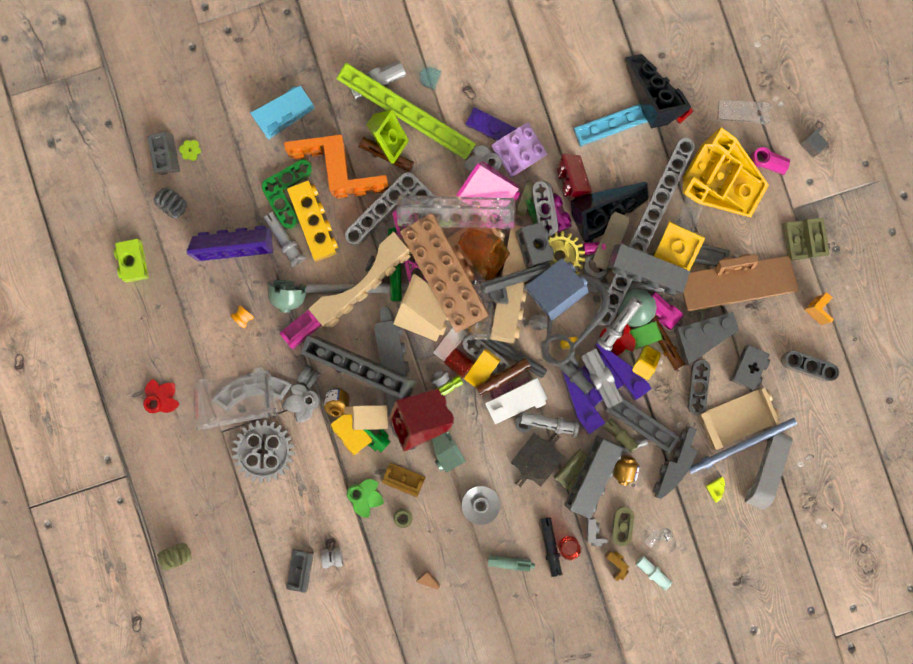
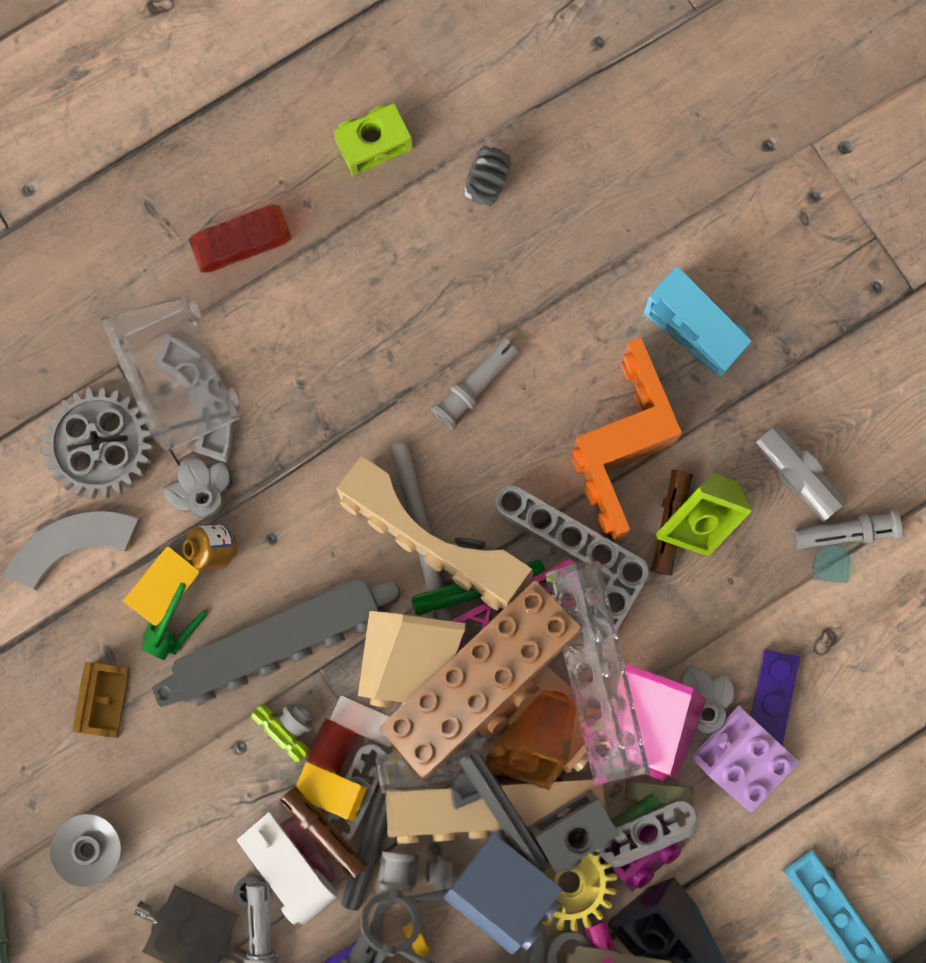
camera: 80 degrees right, 5 degrees down
red plate [143,379,180,413] -> none
dark grey hinge [147,131,180,175] -> none
lime plant [179,140,201,161] -> none
dark purple slope [187,226,274,261] -> none
light orange wheel [230,305,254,328] -> none
green beam [262,160,313,229] -> none
sand green cylinder [268,280,307,313] -> none
dark pink hinge [280,309,322,349] -> none
yellow brick [287,180,338,262] -> none
dark grey wheel [297,365,321,389] -> none
dark grey brick [300,336,416,399] -> none
lime tile [336,63,476,160] -> none
tan panel [344,406,388,430] -> none
bright green plate [347,479,384,518] -> none
dark red slope [389,388,454,452] -> none
olive plate [393,508,413,528] -> none
sand green wedge [432,431,466,473] -> none
dark red slope [556,154,592,201] -> none
none -> light grey tile [2,511,140,590]
none -> clear red beam [189,205,292,273]
none -> light grey piece [379,851,418,892]
none -> light grey pin [792,508,902,551]

